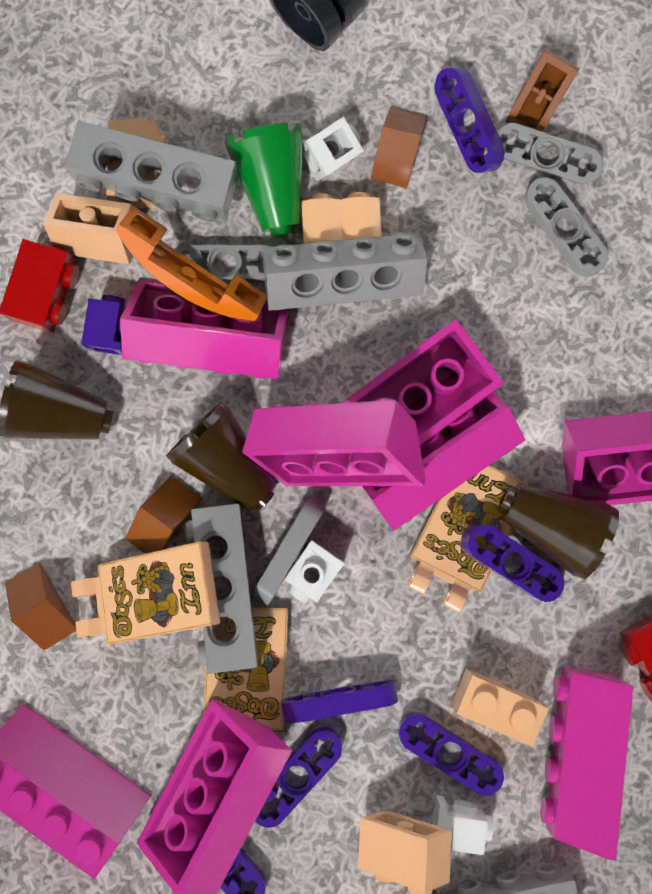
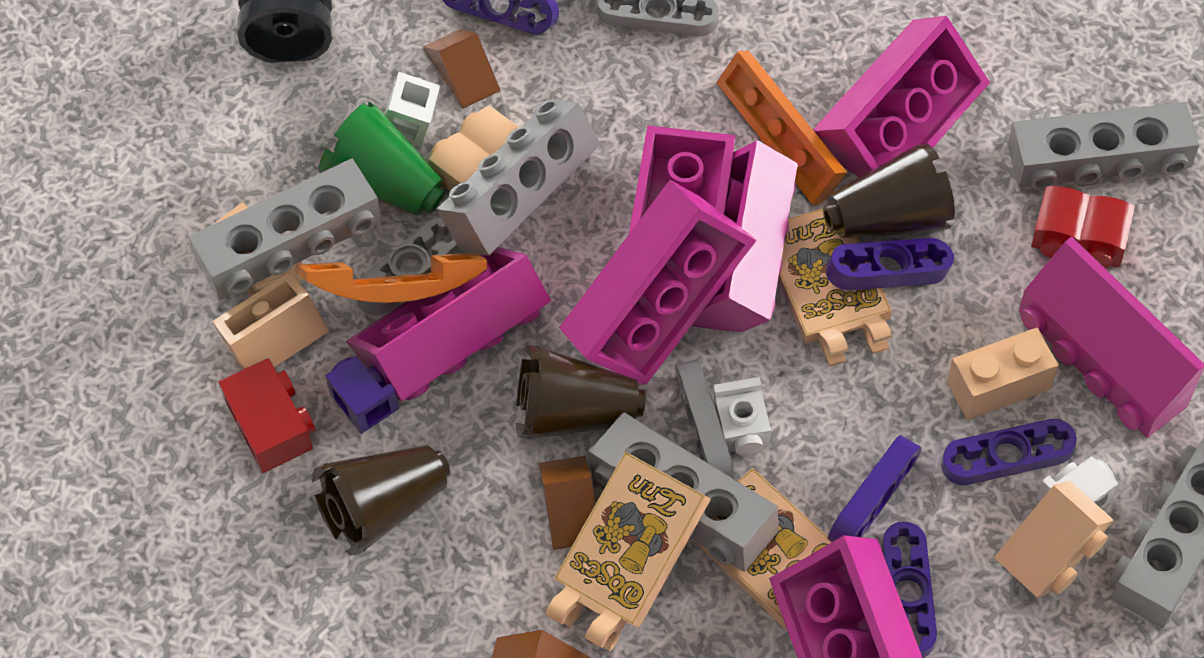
camera: 45 degrees left, 25 degrees down
none -> orange plate [716,51,847,205]

